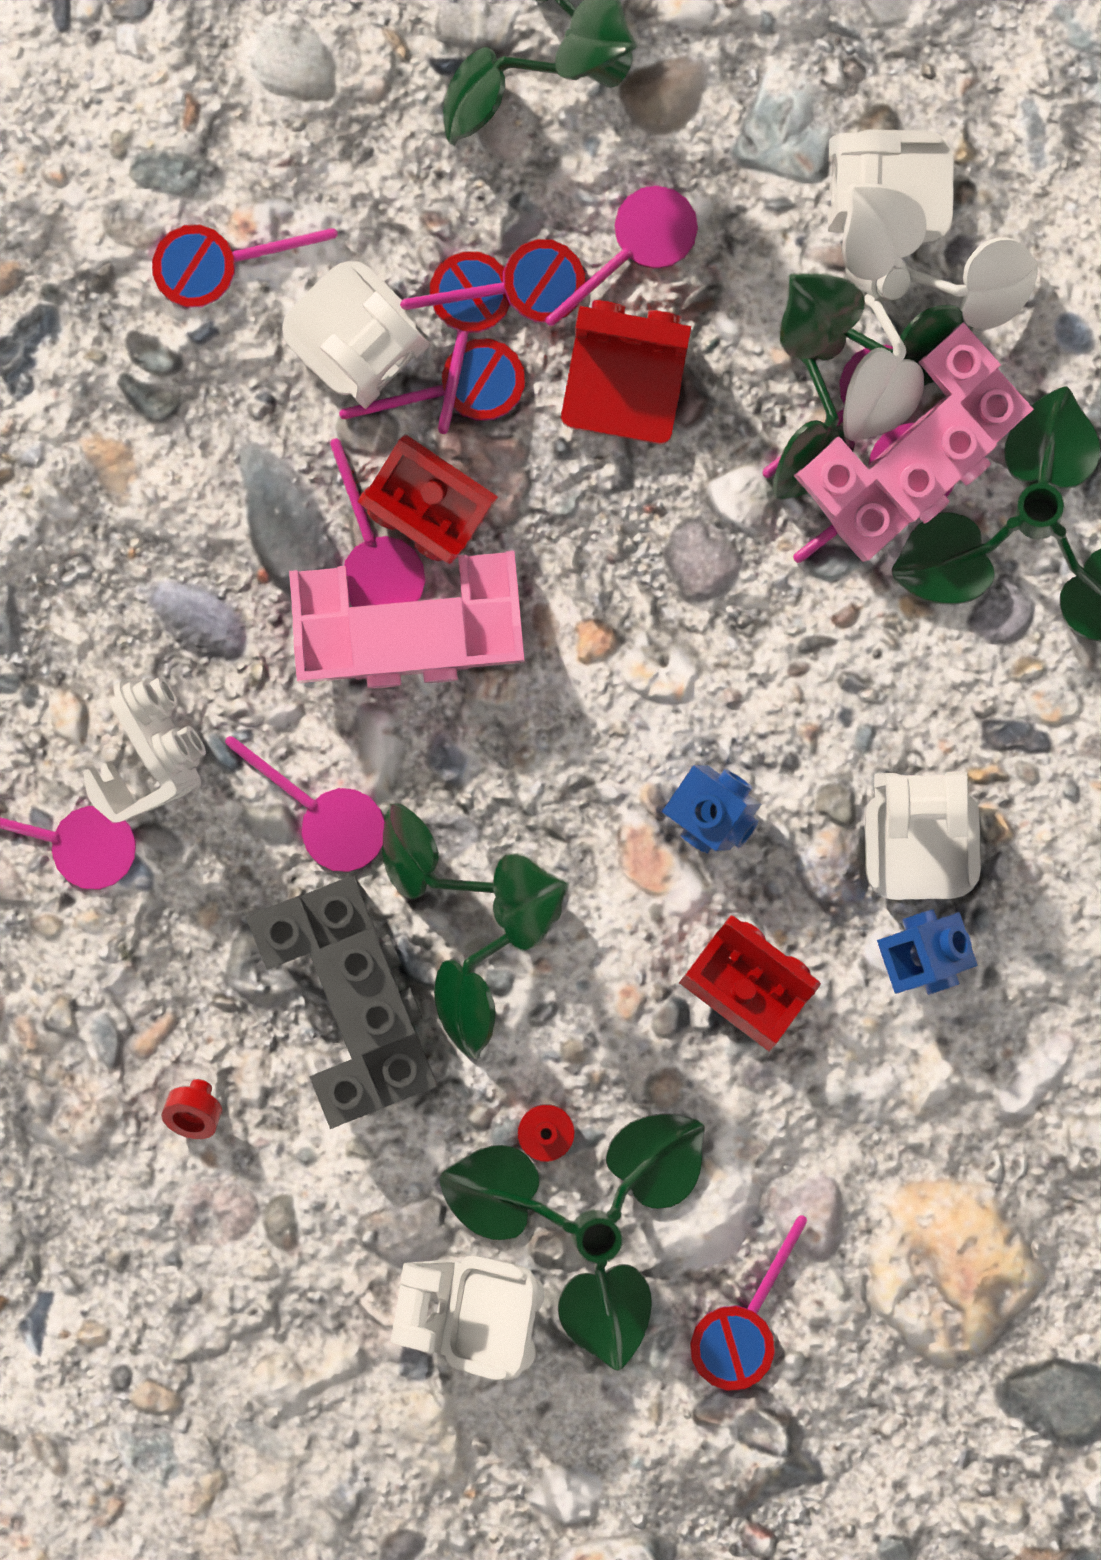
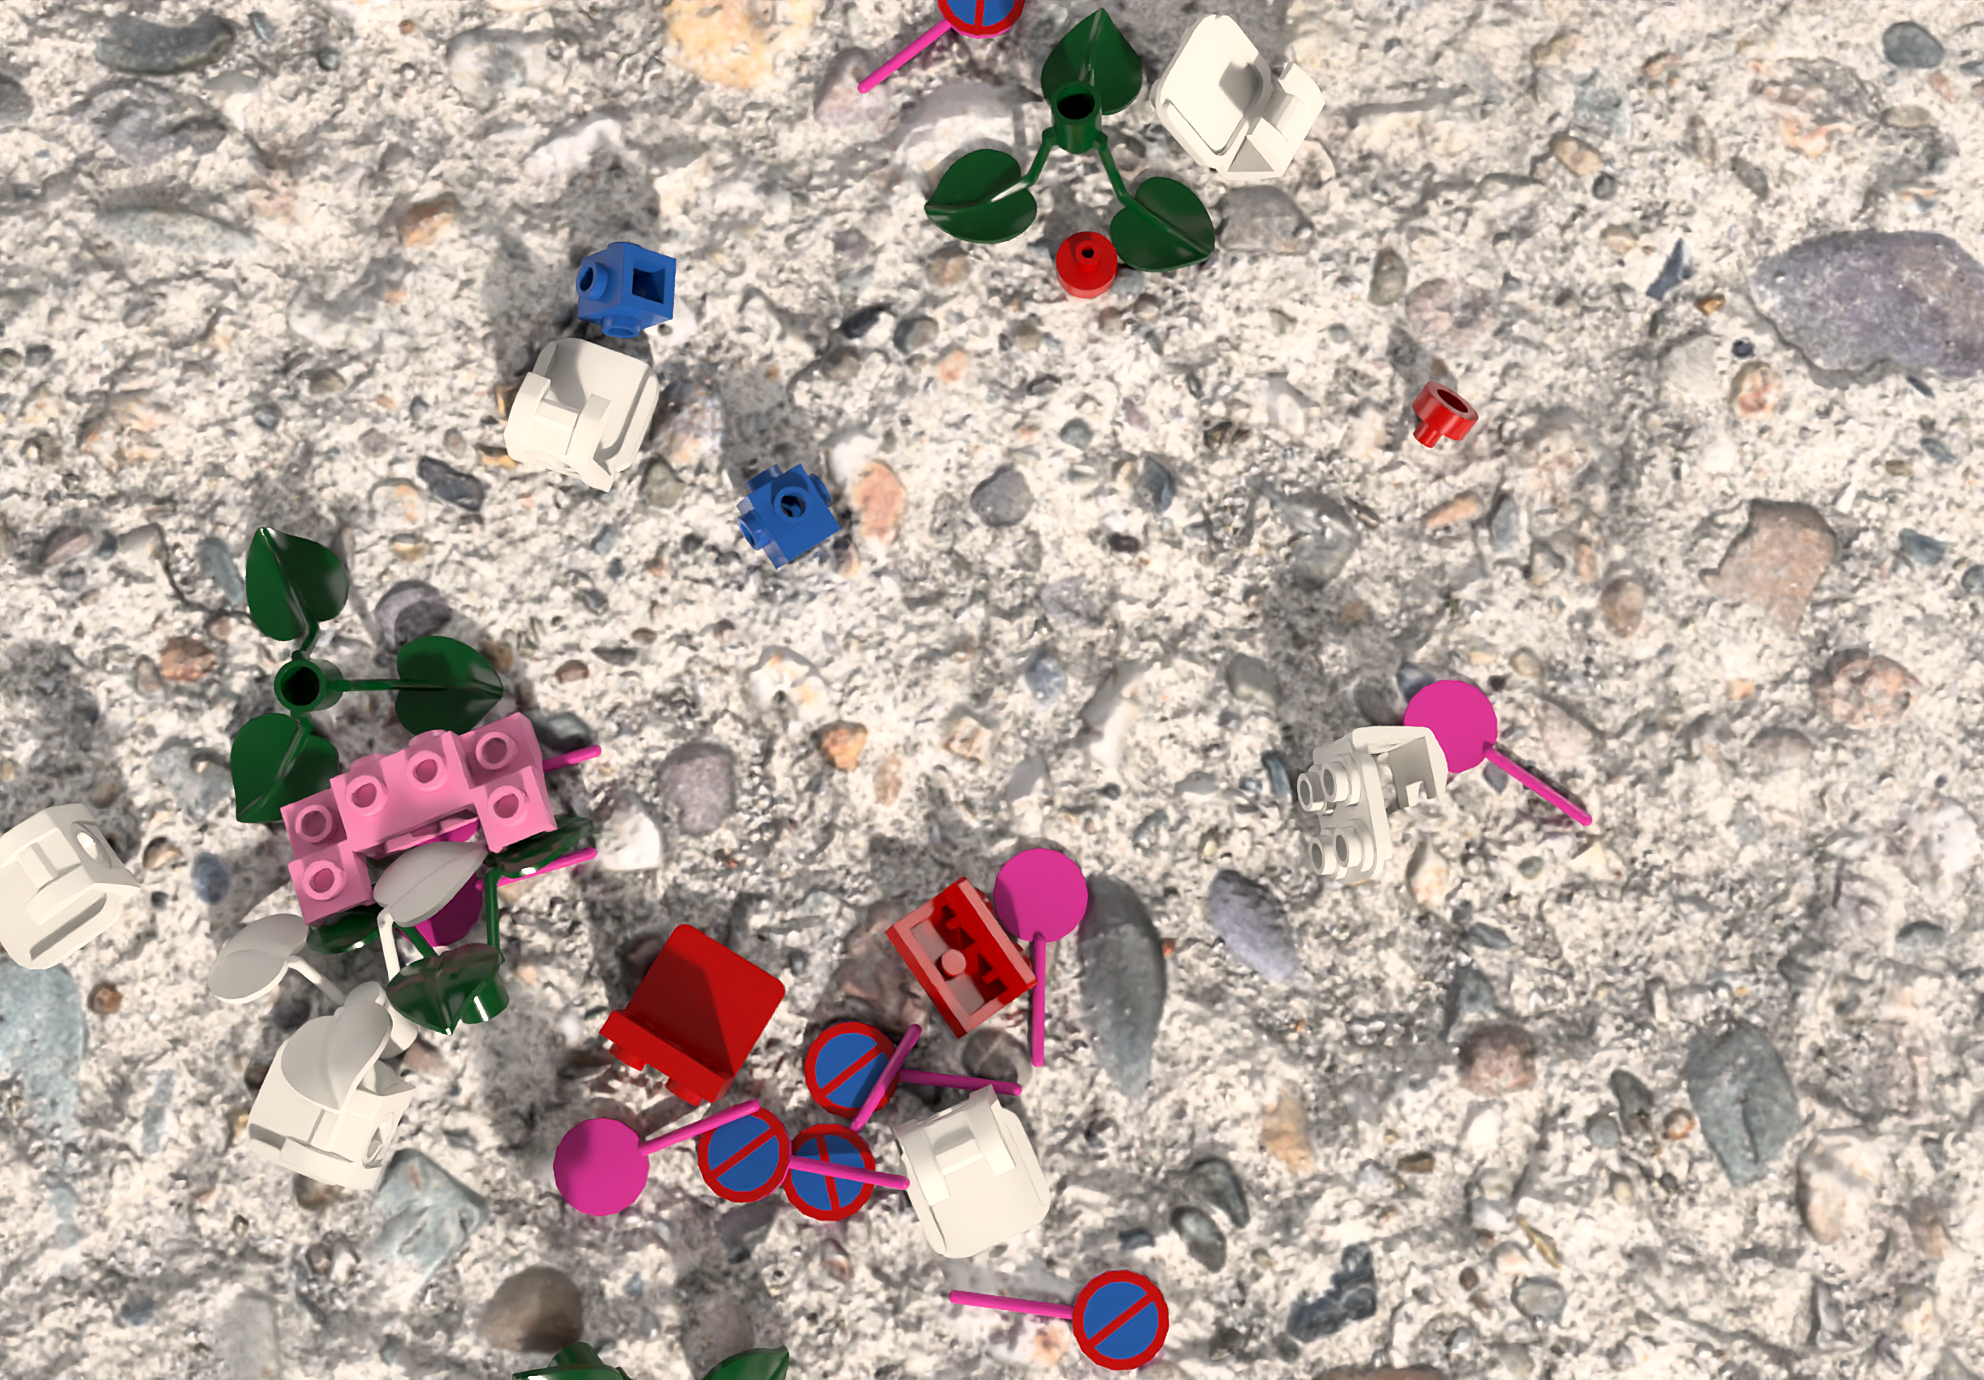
camera: 160 degrees left, 5 degrees down
dark pink piece [225,736,385,872] -> none
dark grey bracket [246,875,438,1129] -> none
bright pink bracket [289,550,525,688] -> none
dark green plant [382,803,569,1059] -> none
red bracket [679,916,821,1051] -> none

